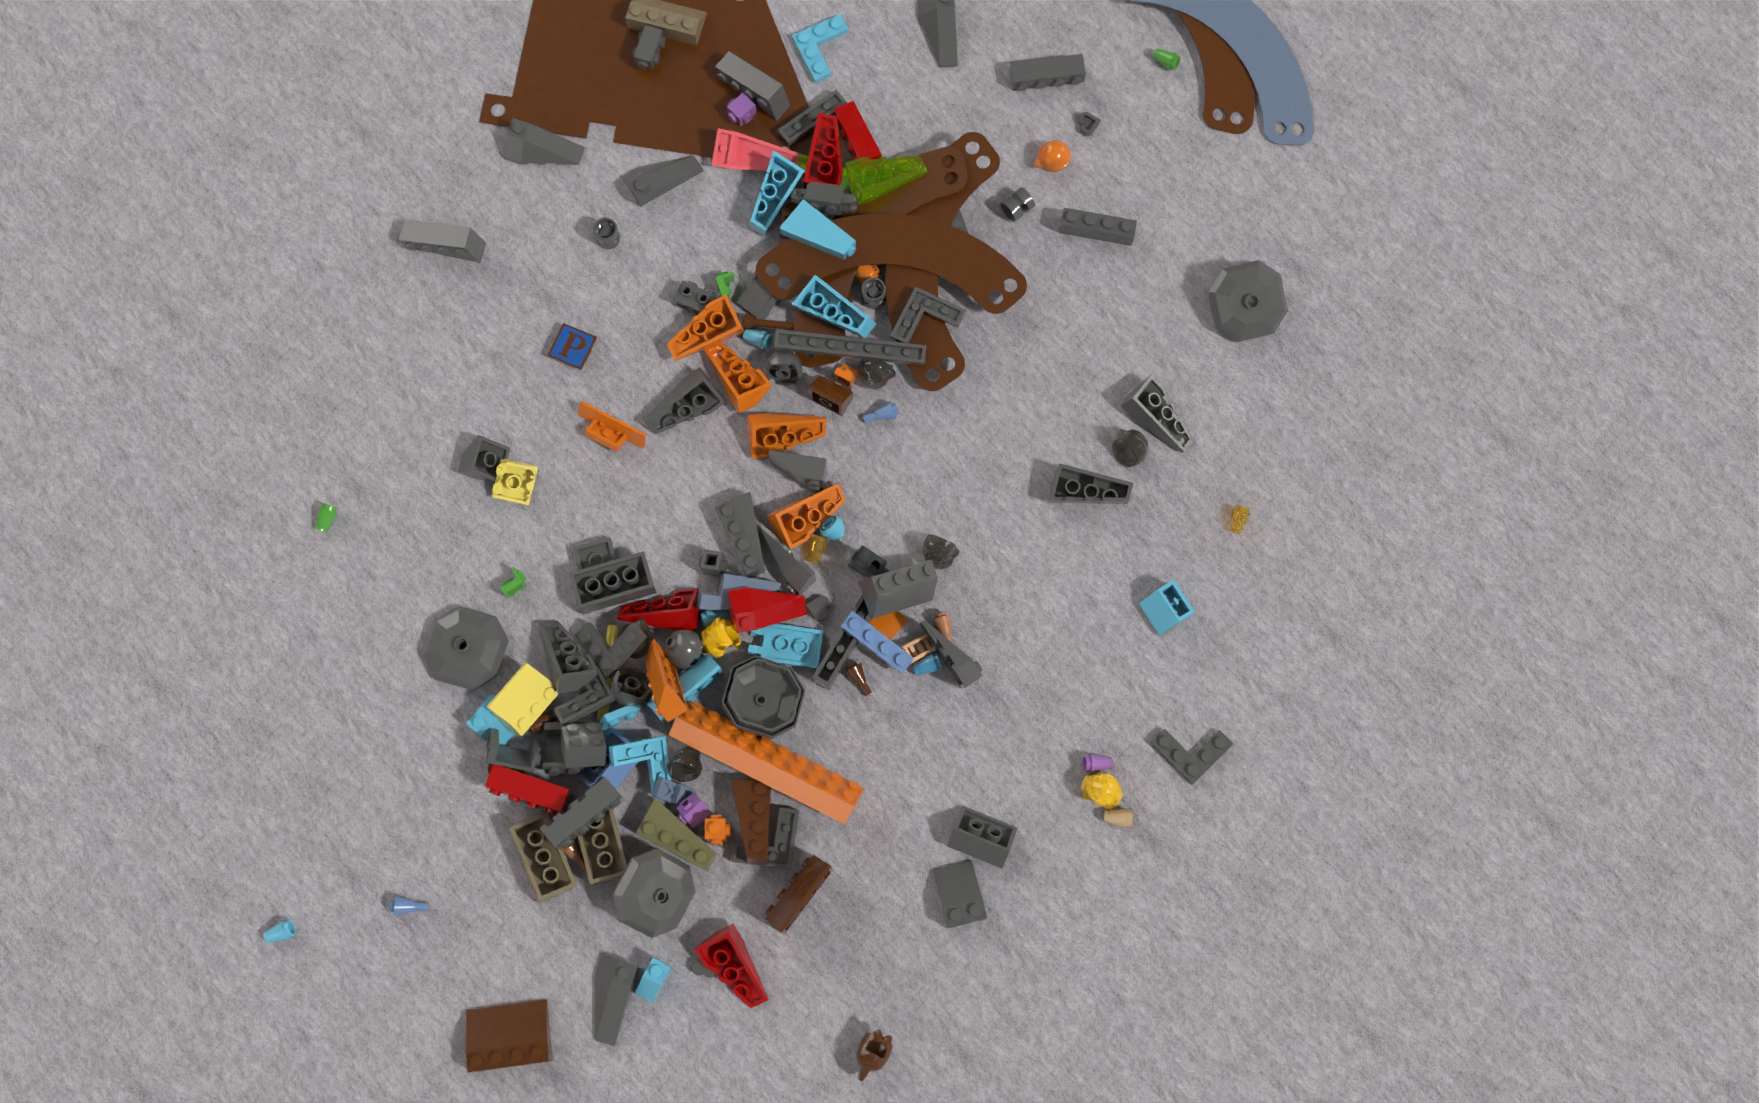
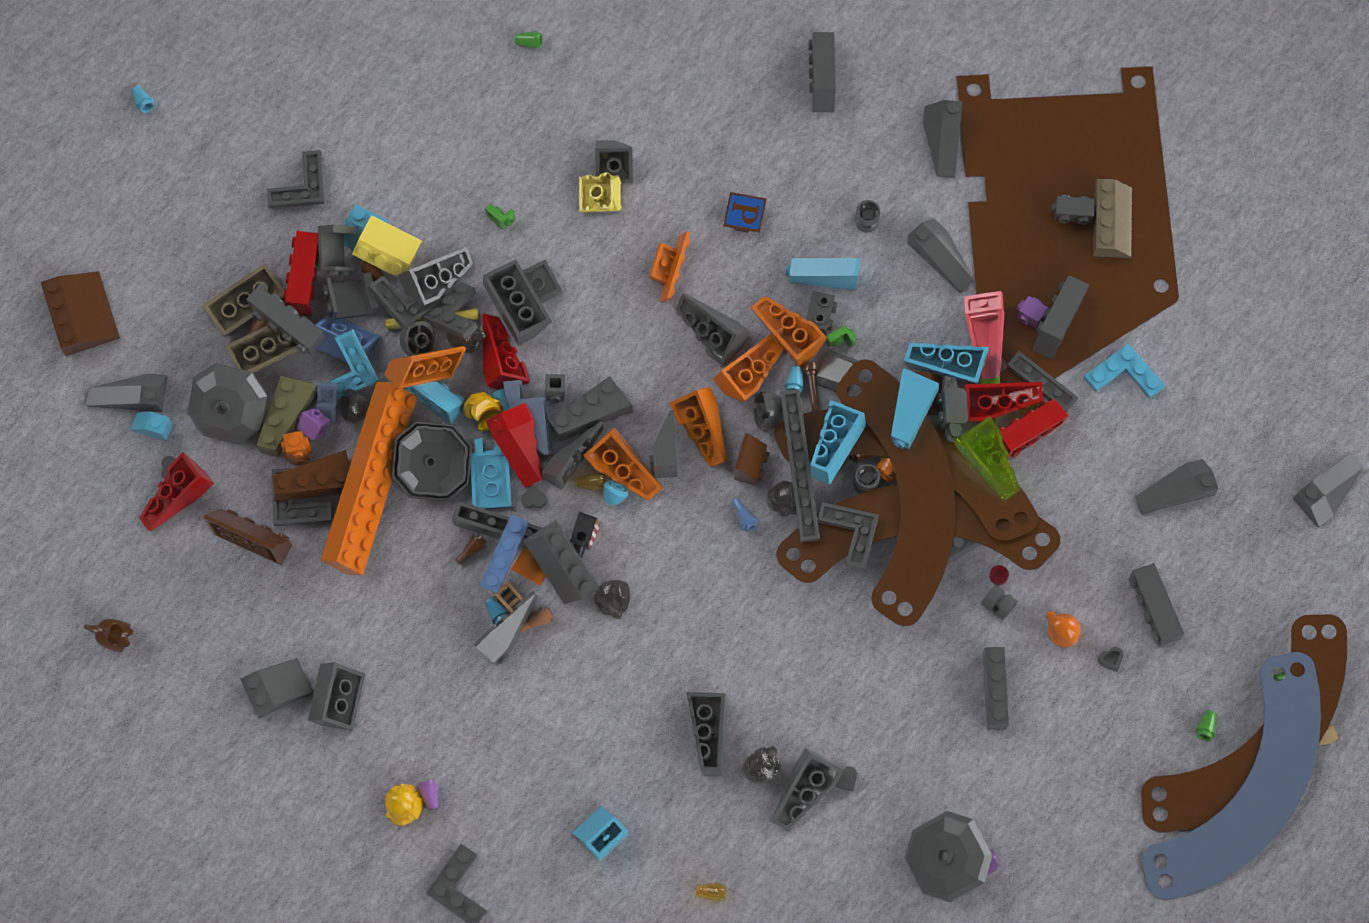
camera: 80 degrees right, 5 degrees down
medium blue cone [390,896,428,916] -> none
dark grey rock [423,606,509,690] -> none
dark grey brick [561,722,606,768] -> none
medium azure wing [597,704,642,731] -> none
dark grey cylinder [665,629,703,669] -> none
orange bracket [834,364,859,388] -> none
tan cone [1104,809,1134,829] -> none
none -> dark grey plate [267,150,324,209]
none -> medium azure slope [786,258,860,290]
none -> dark grey tile [835,766,857,792]
none -> dark red tile [989,565,1009,586]

